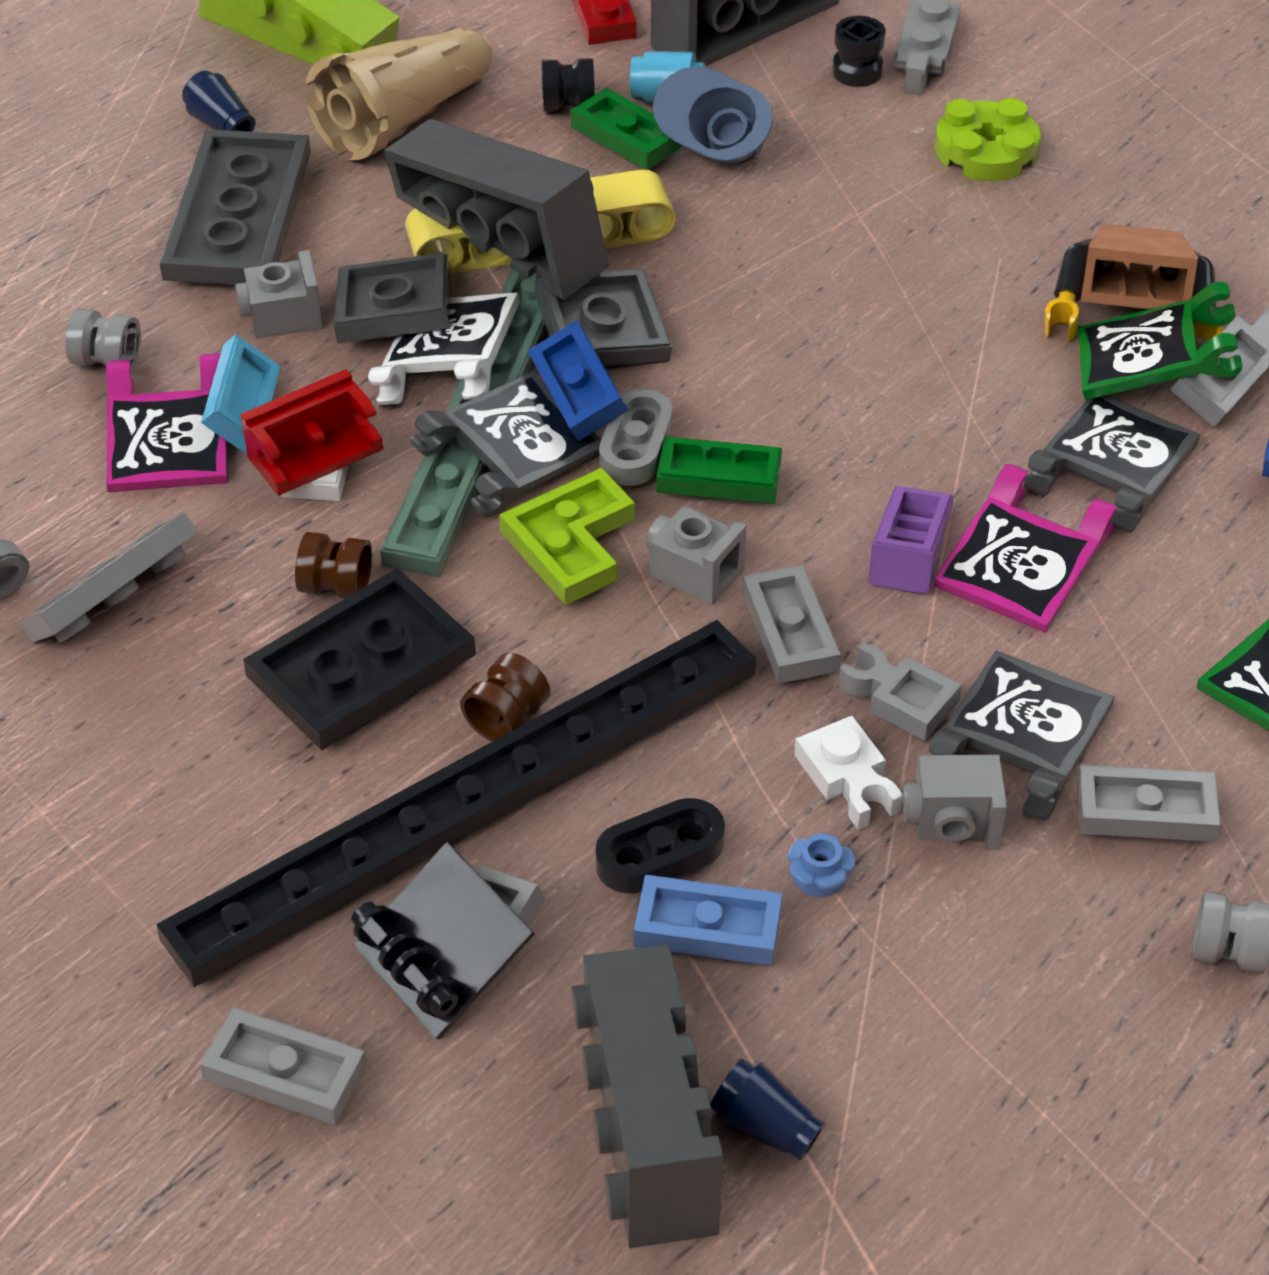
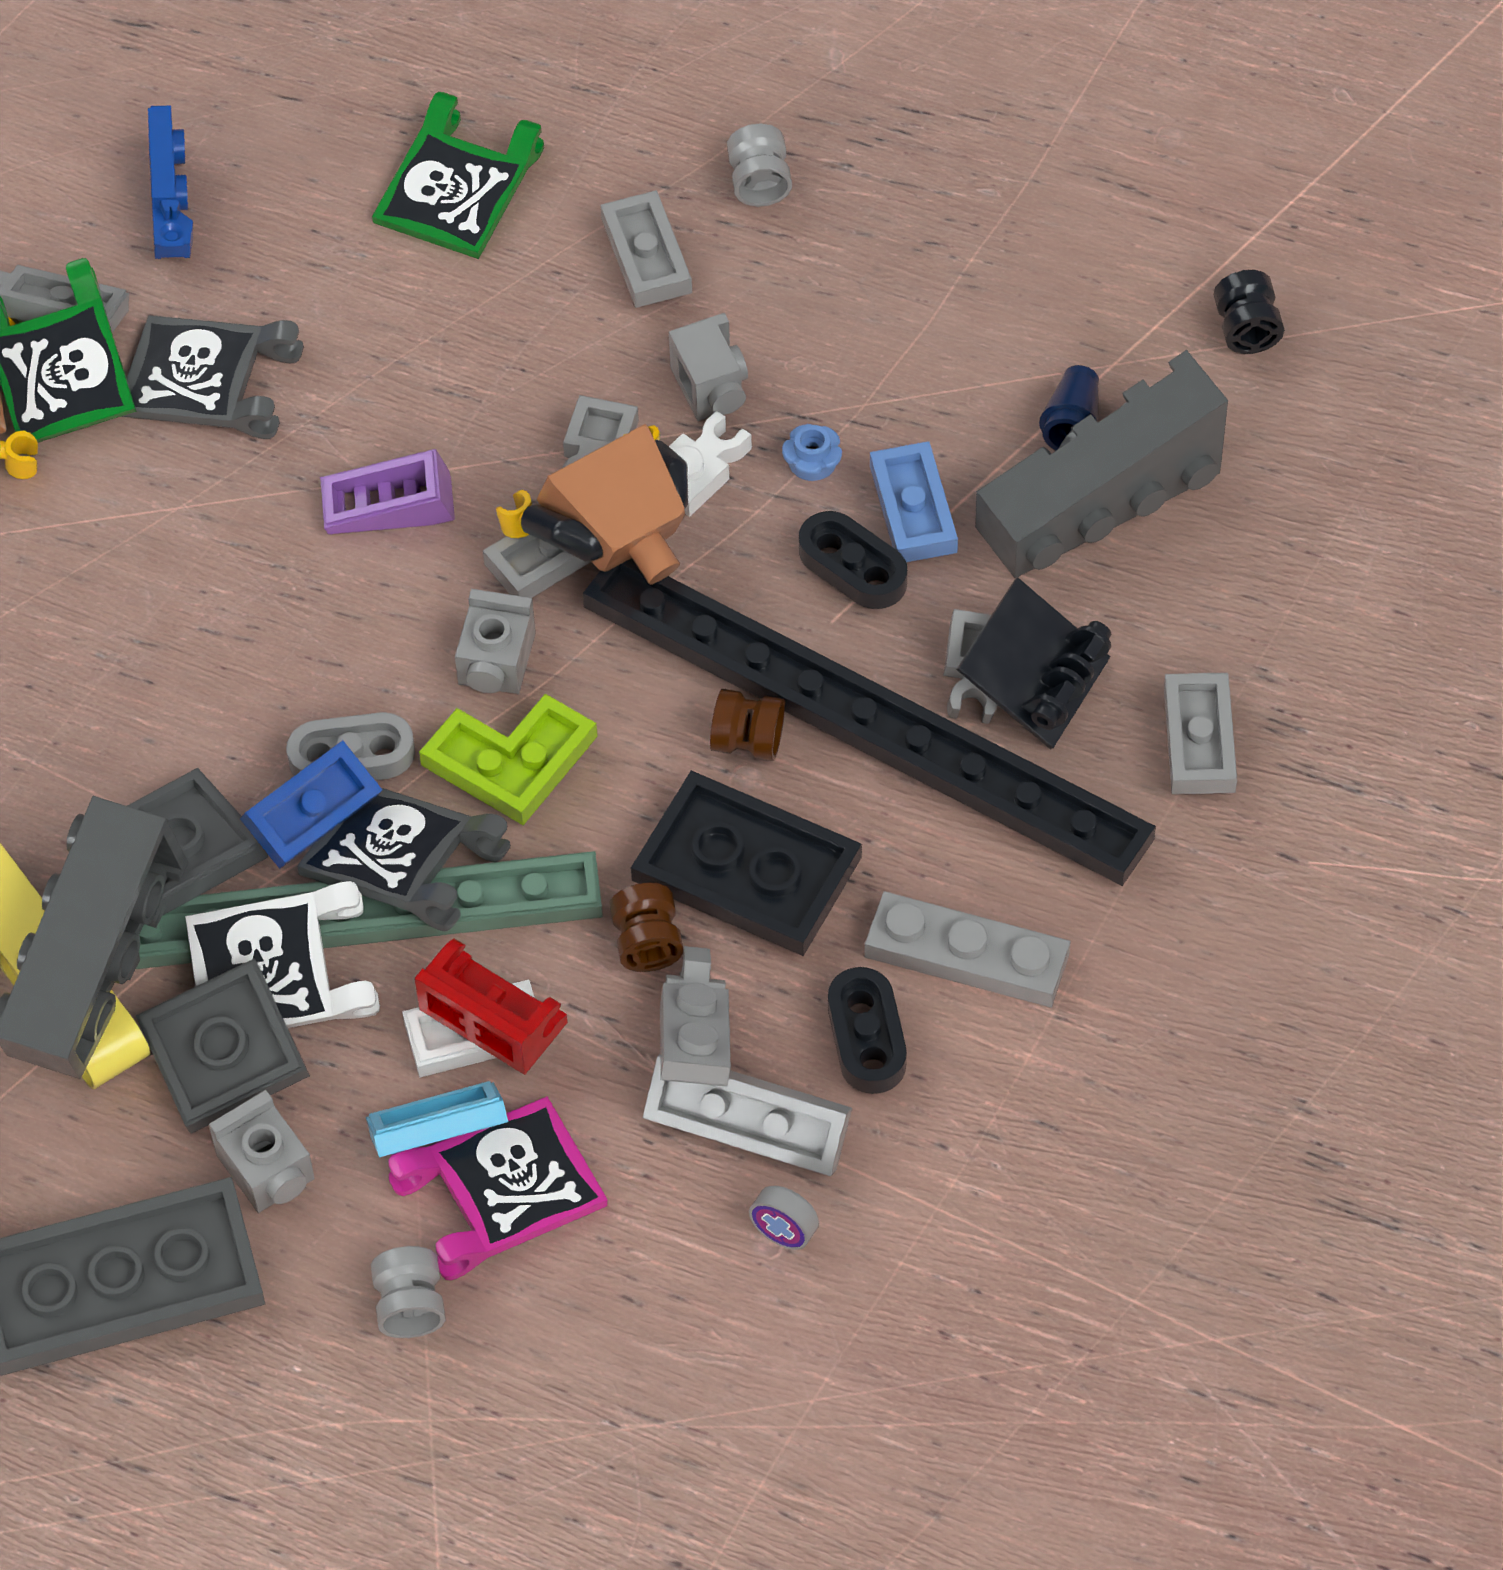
camera: 110 degrees left, 10 degrees up
green plate [656,436,782,504] -> none
flag [929,650,1114,820] -> none
flag [934,464,1116,633] -> none
none -> nougat torso [496,424,688,584]
none -> light grey hinge [660,946,731,1087]
none -> black plate [828,967,907,1094]
none -> light grey plate [865,891,1071,1008]

